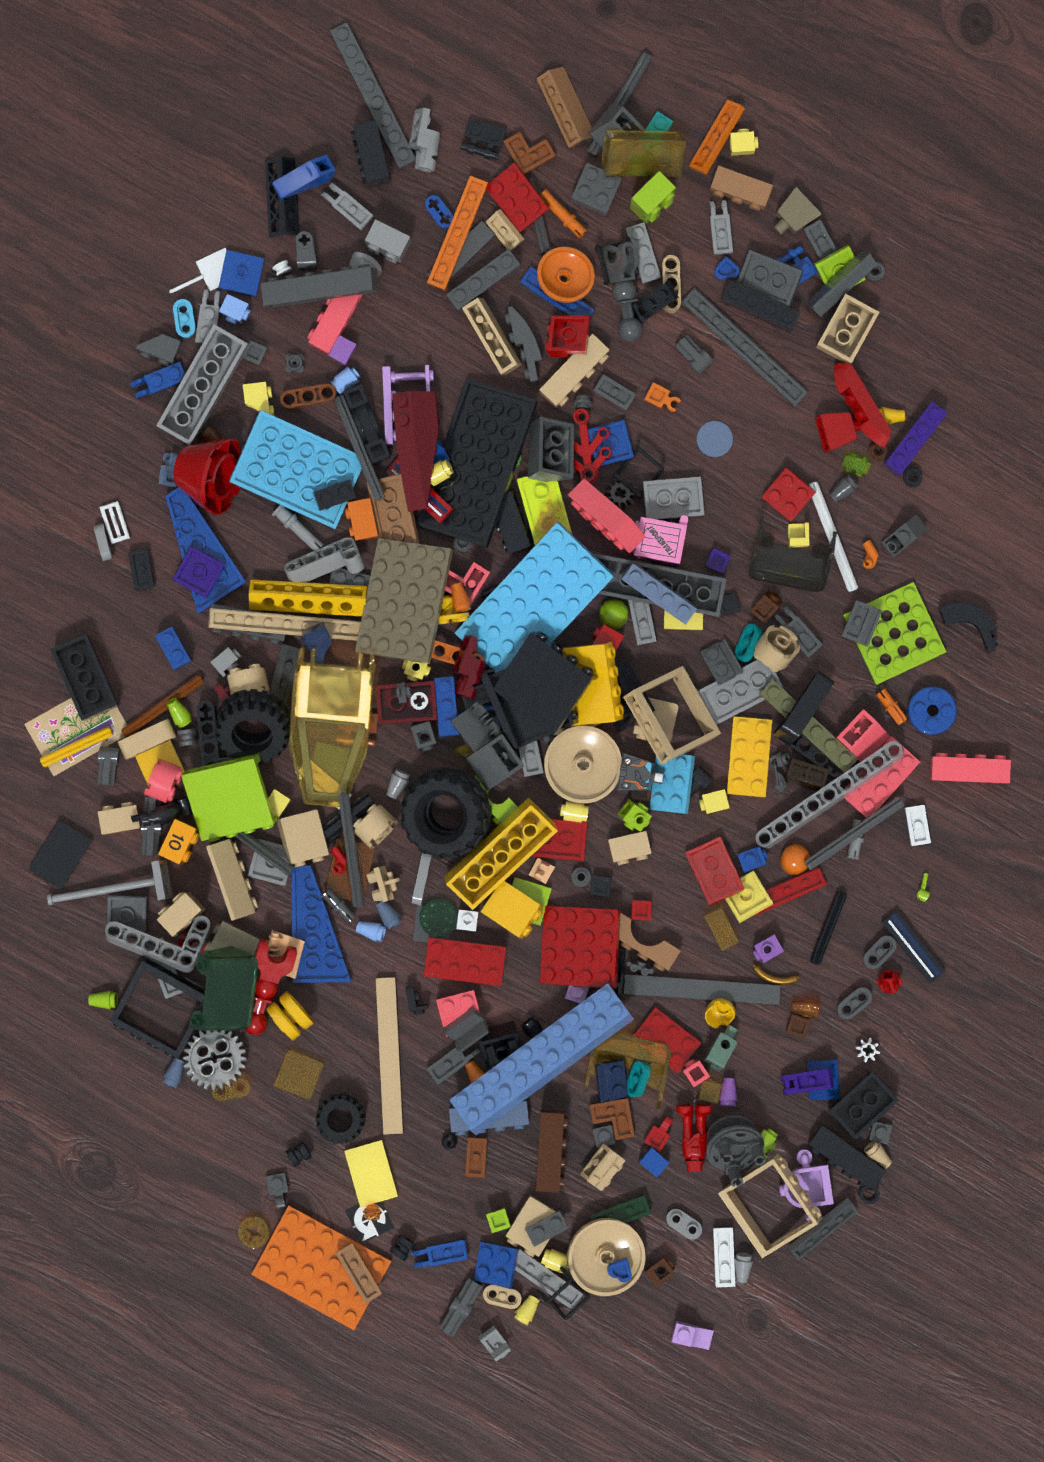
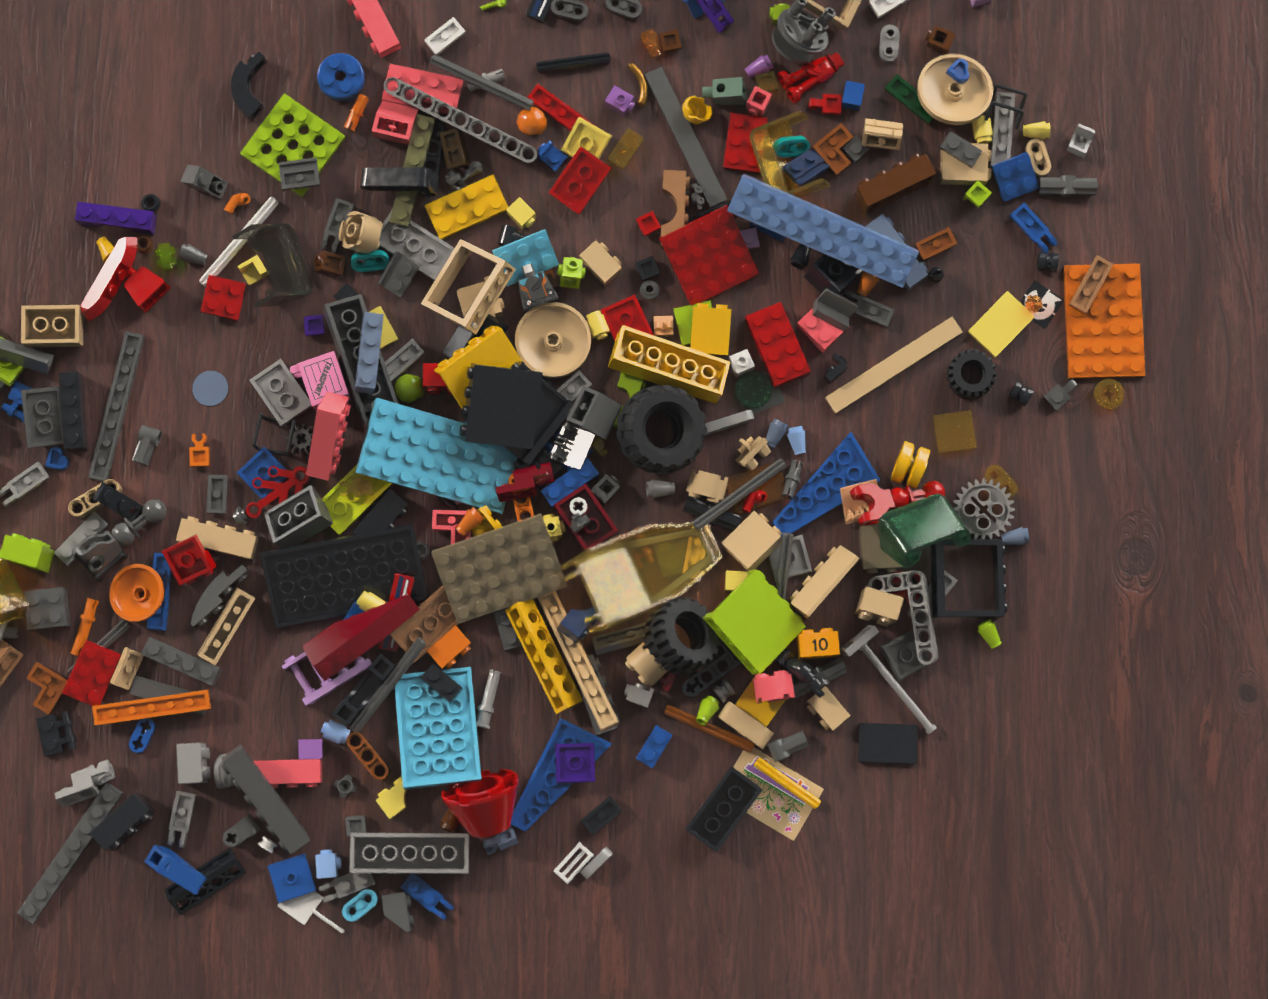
camera: 120 degrees left, 5 degrees down
light grey beam [284,537,365,583] -> none

